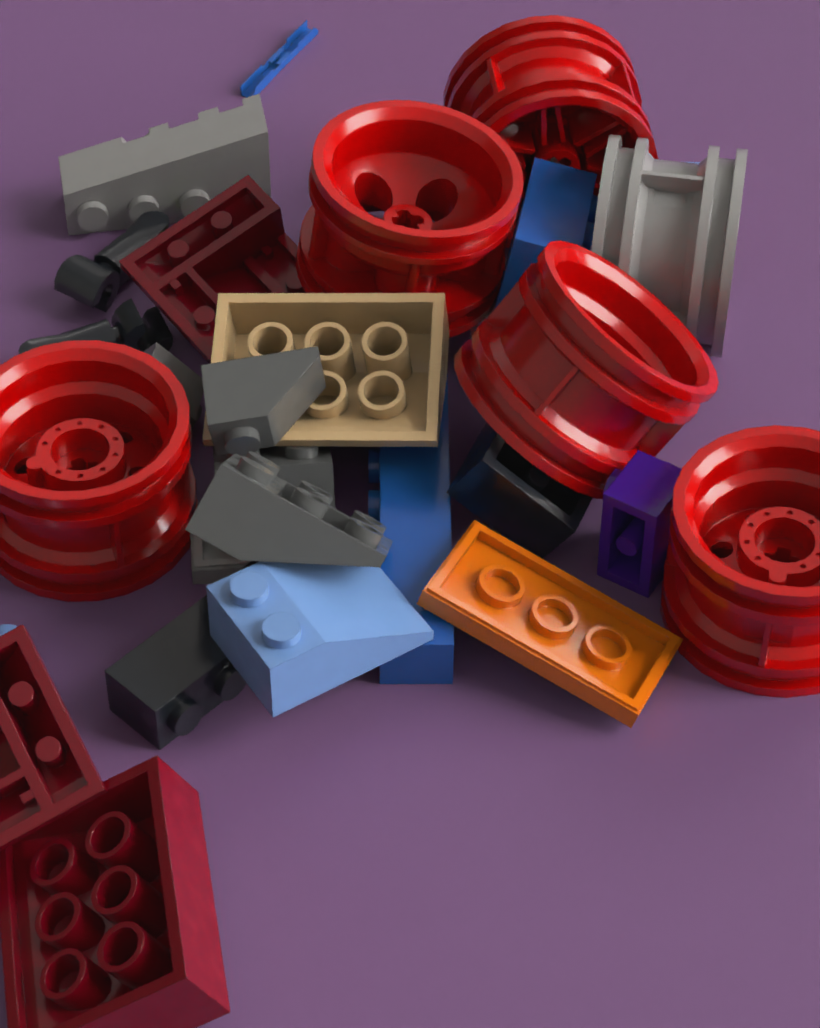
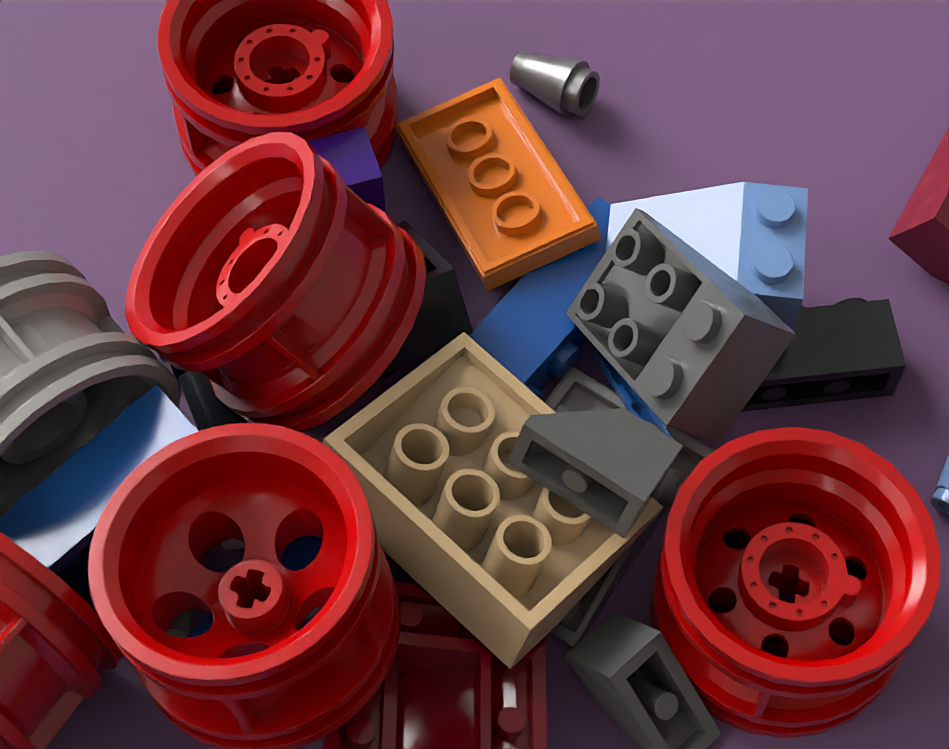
camera: 140 degrees left, 15 degrees up
none -> flat silver cone [509,51,600,117]

